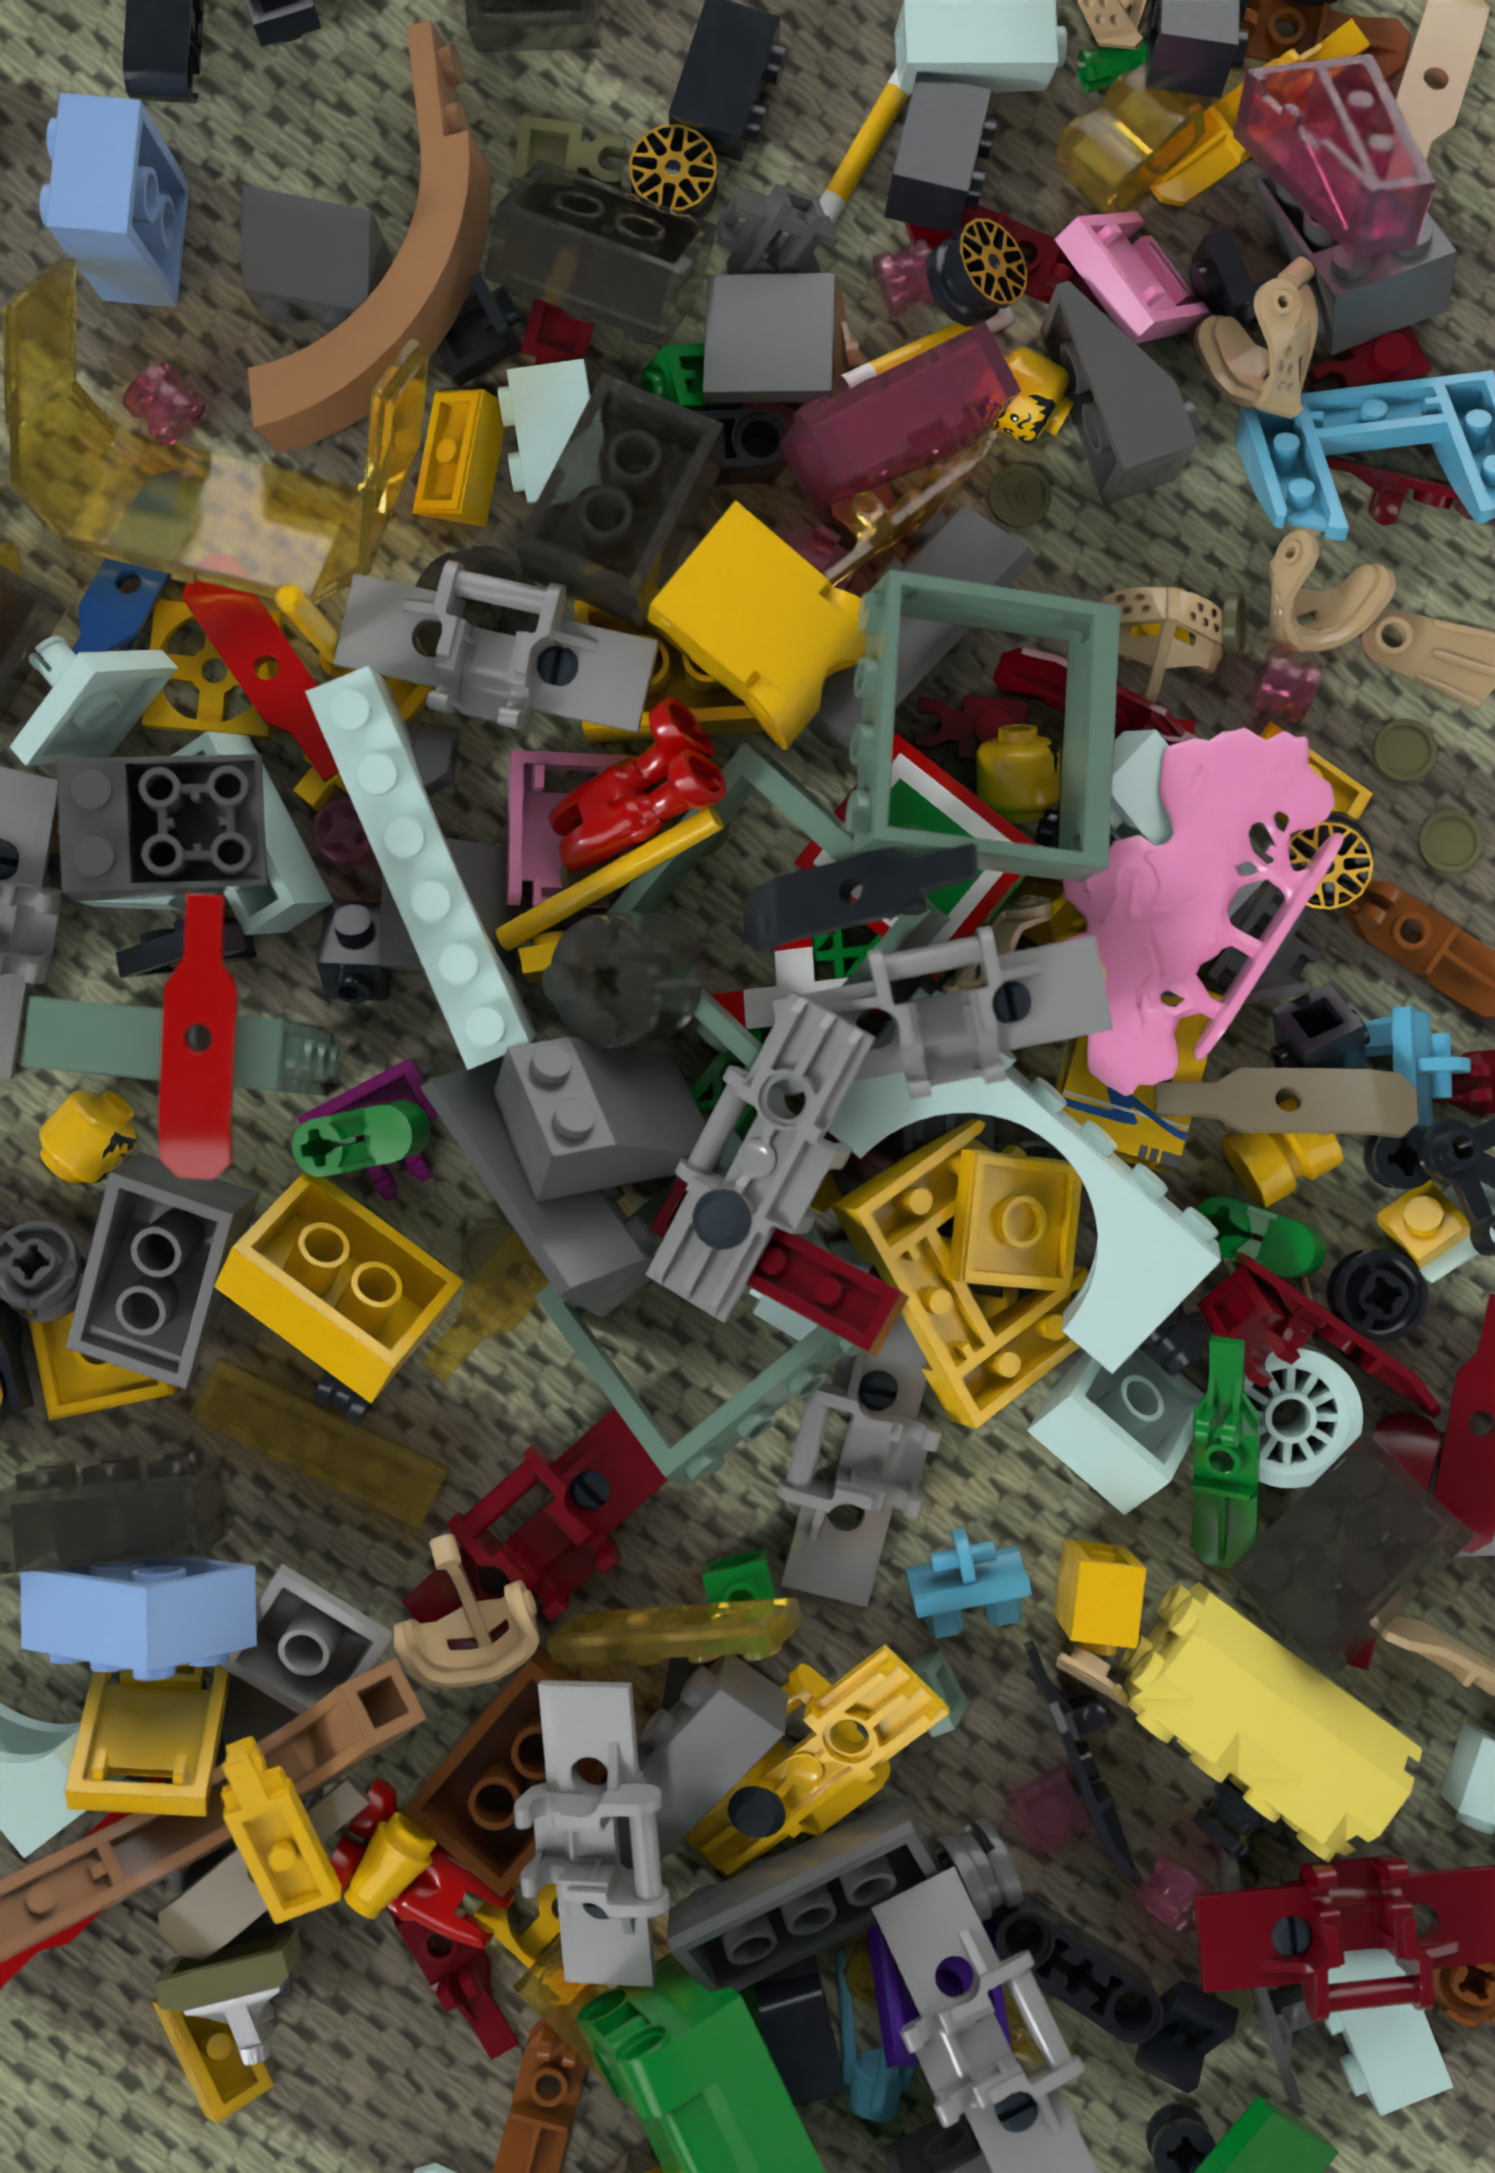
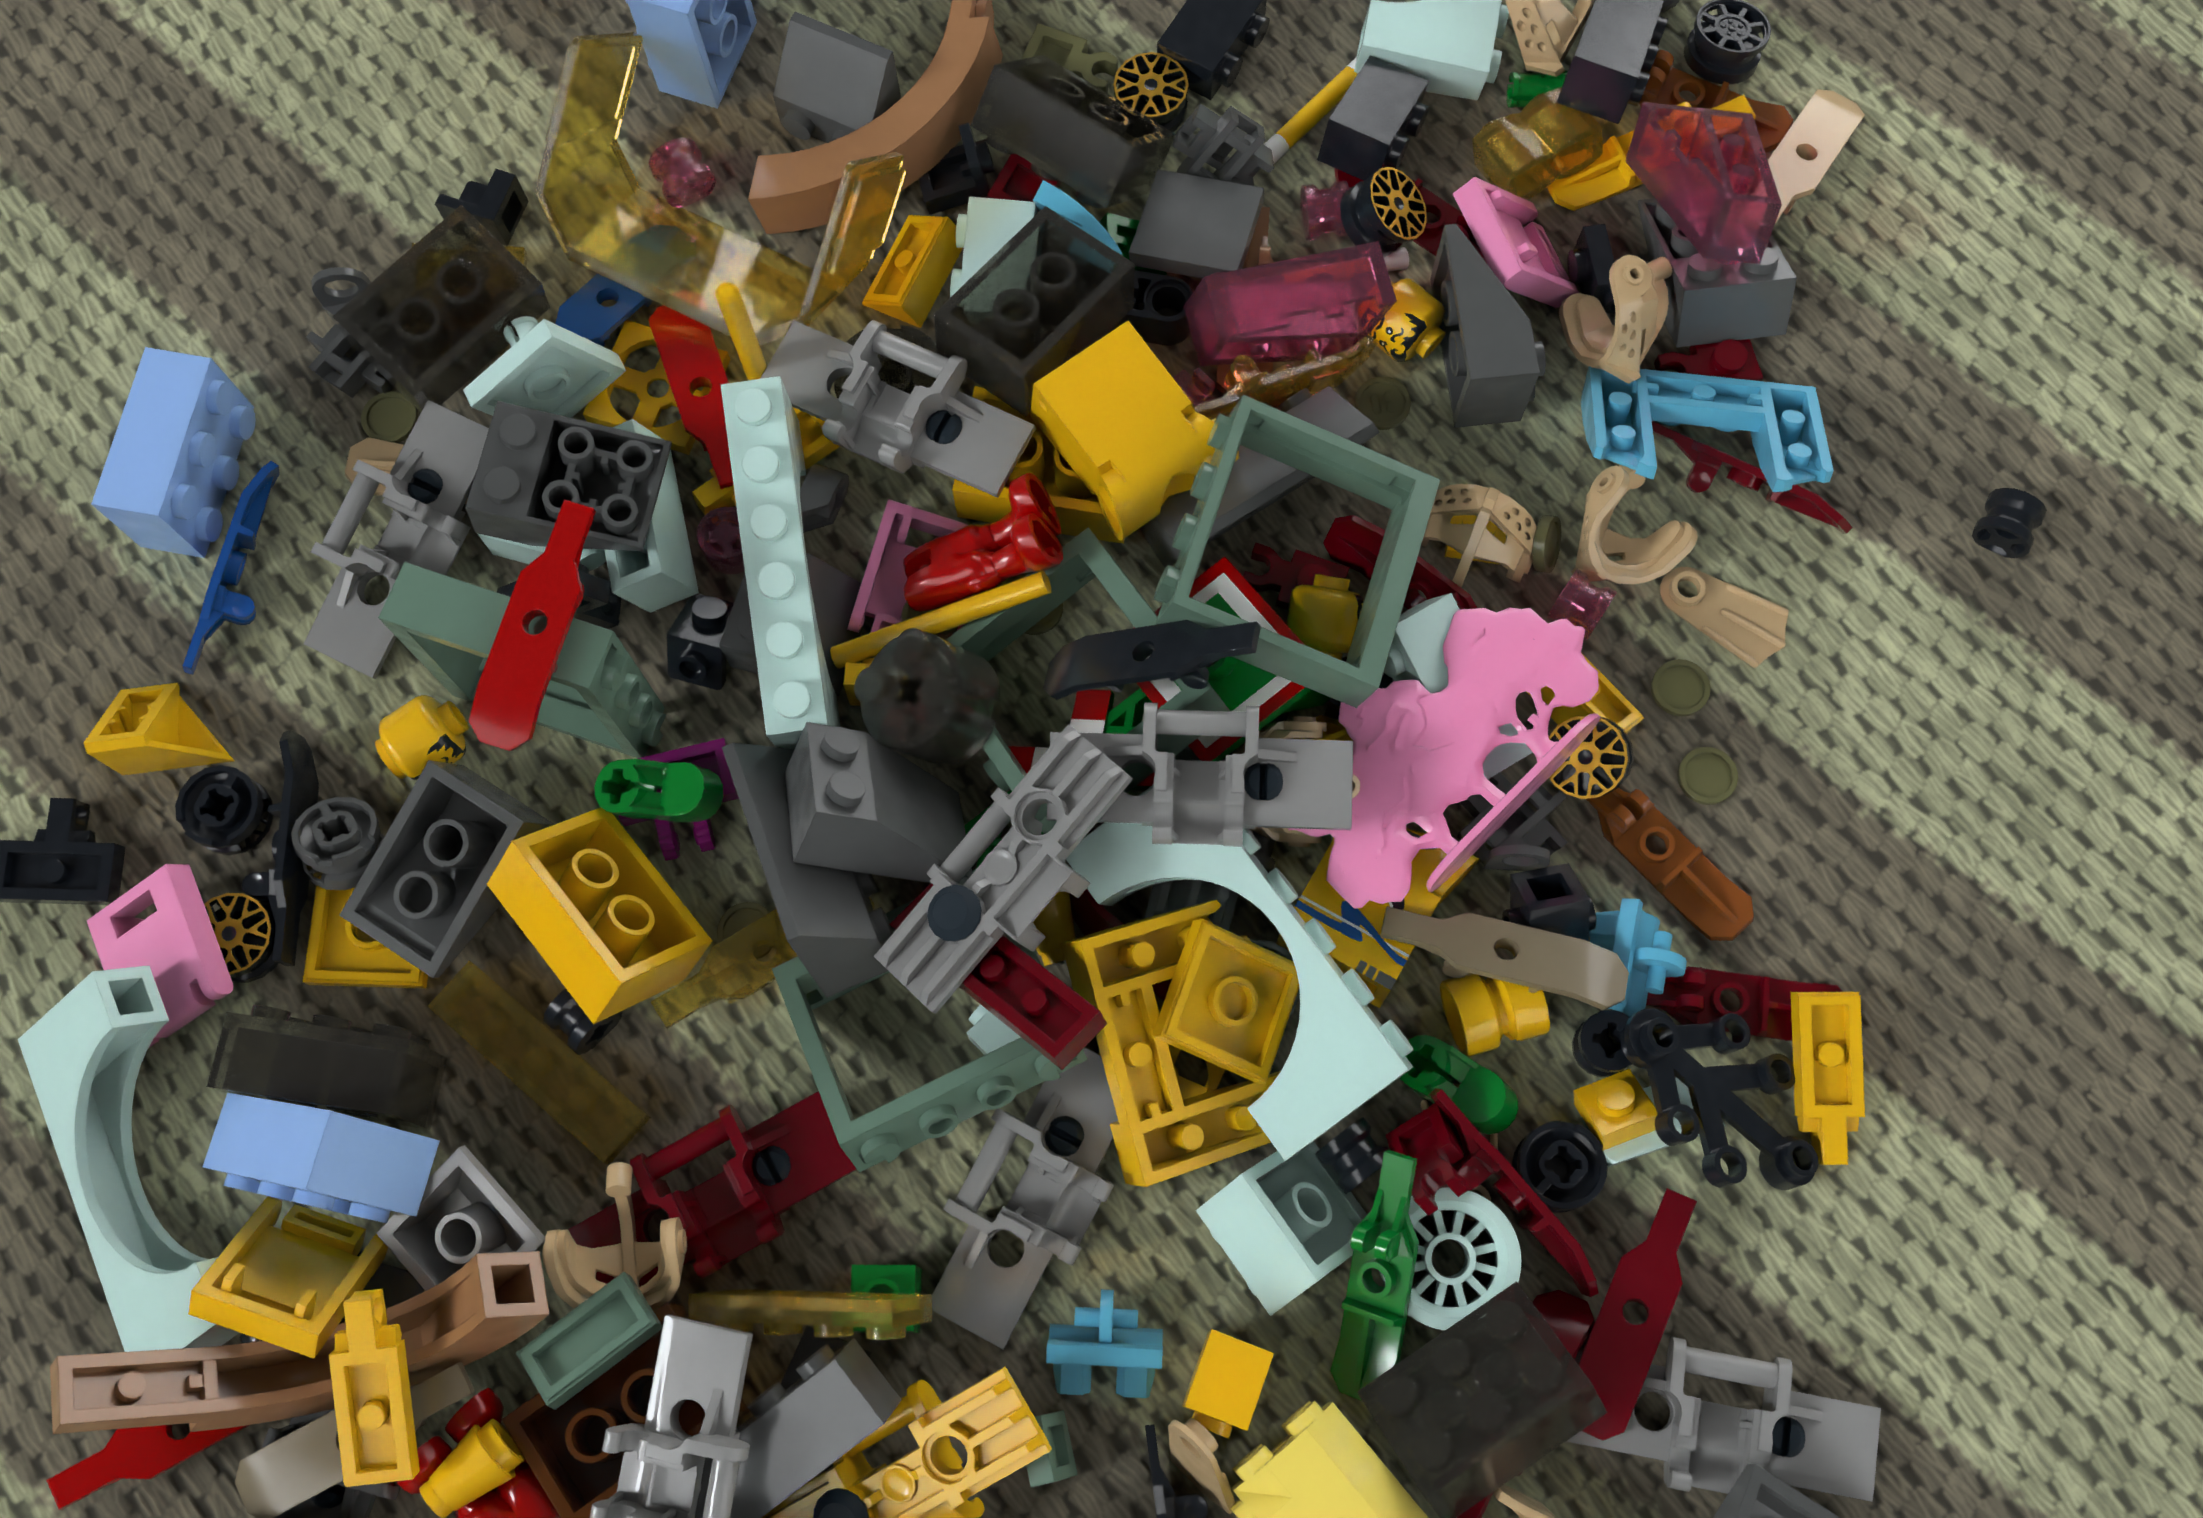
camera: 15 degrees right, 15 degrees down
none -> sand green tile [516,1272,663,1410]
none -> medium azure slope [1033,180,1123,269]

